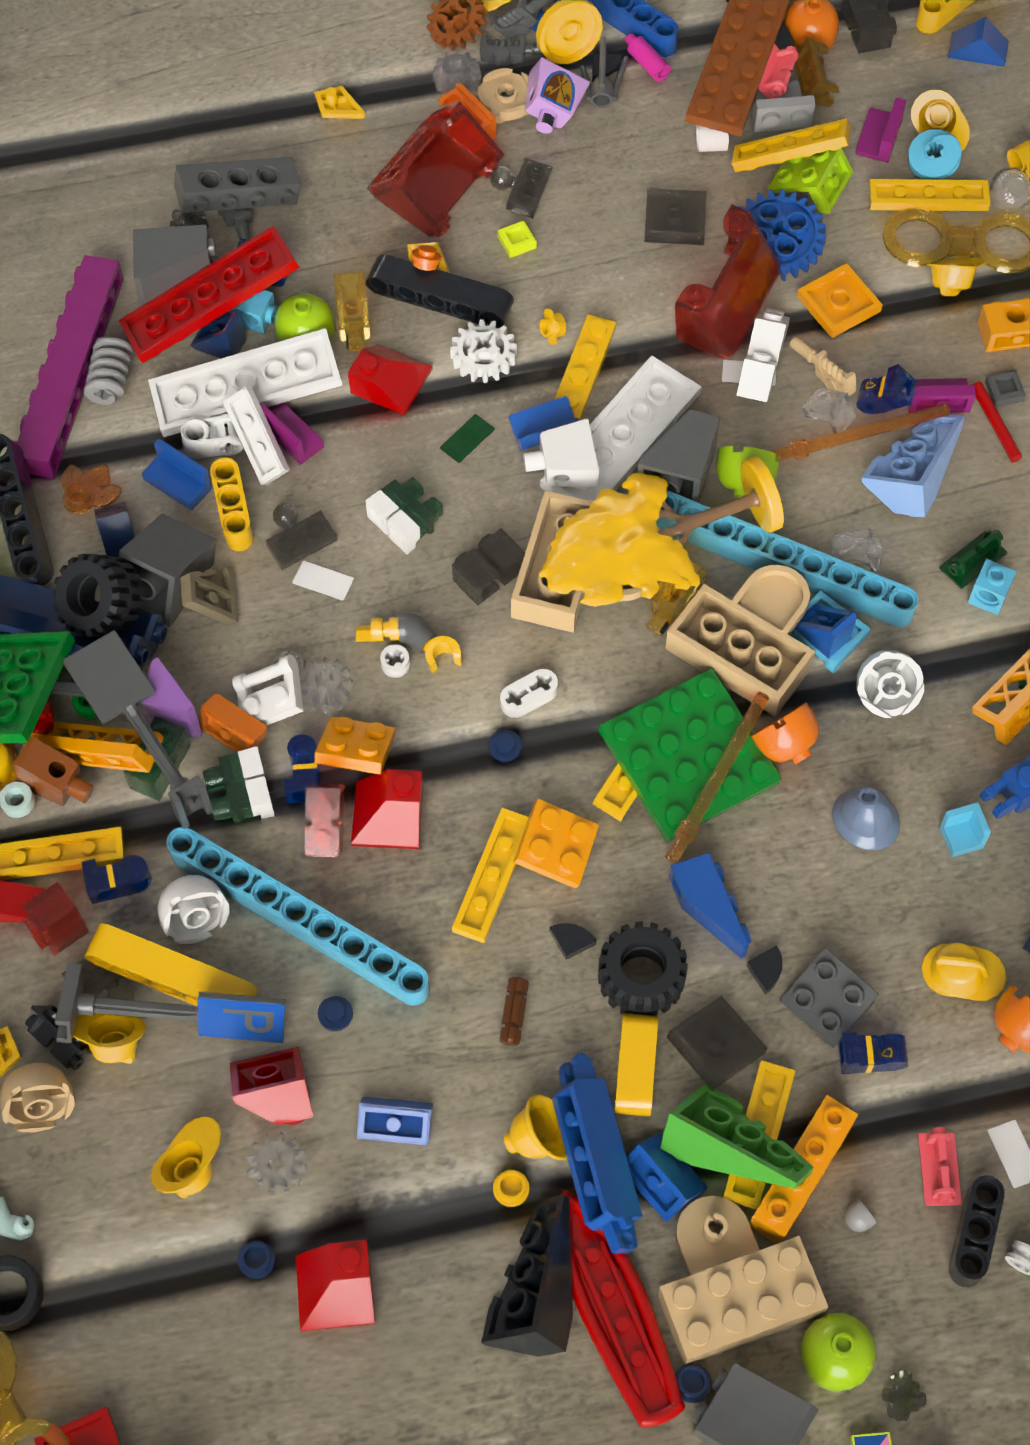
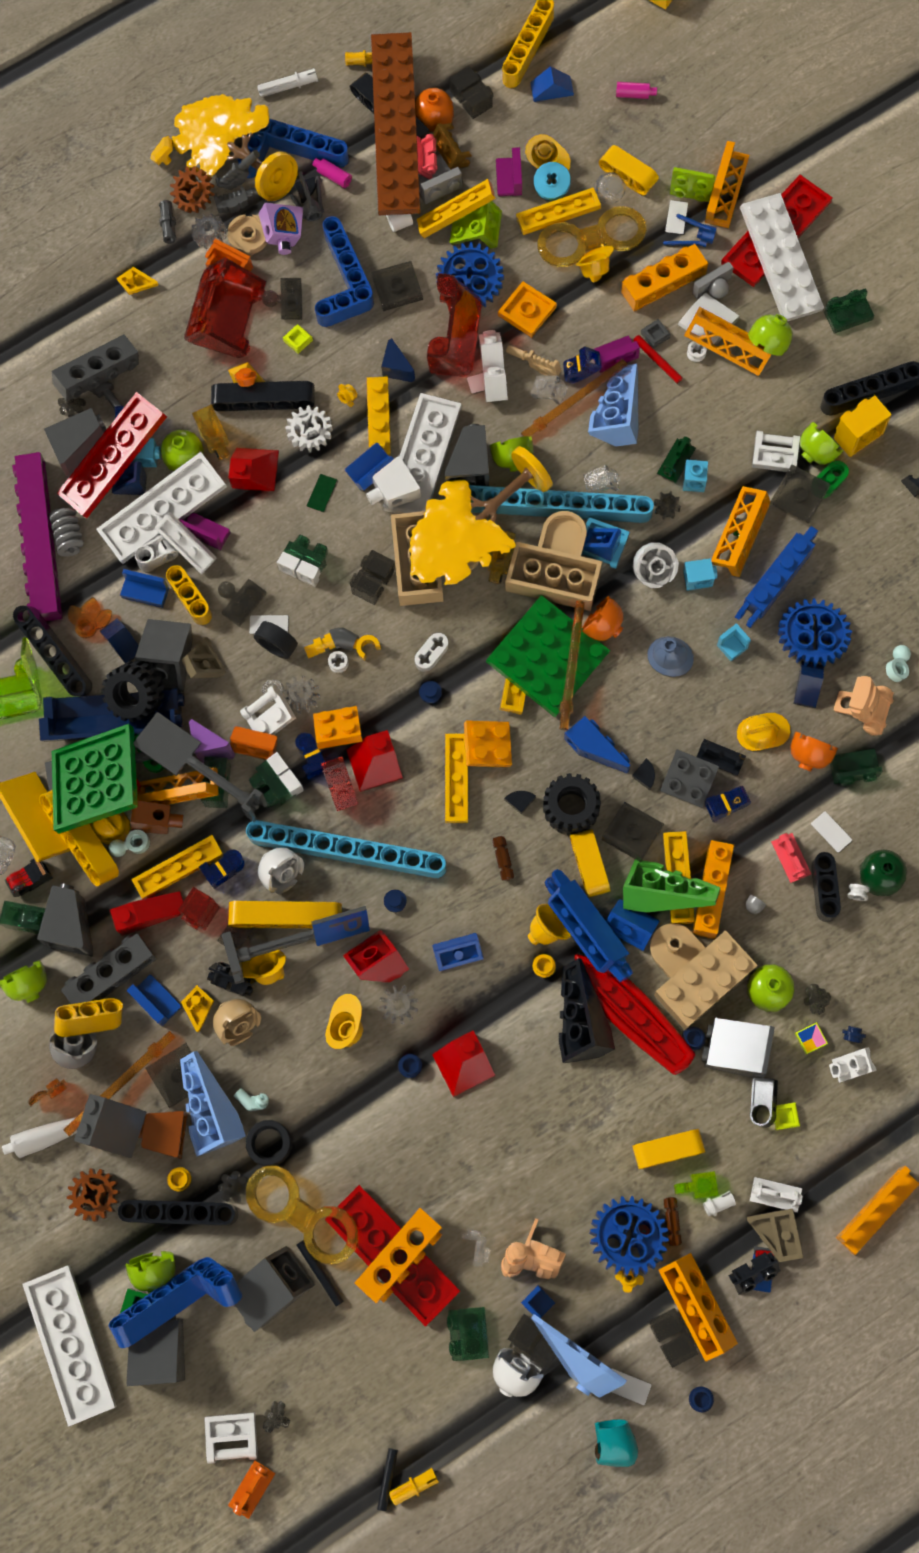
camera: 15 degrees left, 10 degrees up
none -> dark grey pin [159,200,177,244]
none -> black tyre [254,621,298,659]
none -> blue beam [315,216,374,327]
none -> dark blue slope [381,338,415,382]
none -> clear smoke gear [654,491,681,520]
none -> medium azure brick [683,558,718,591]
none -> black hinge [696,739,746,776]

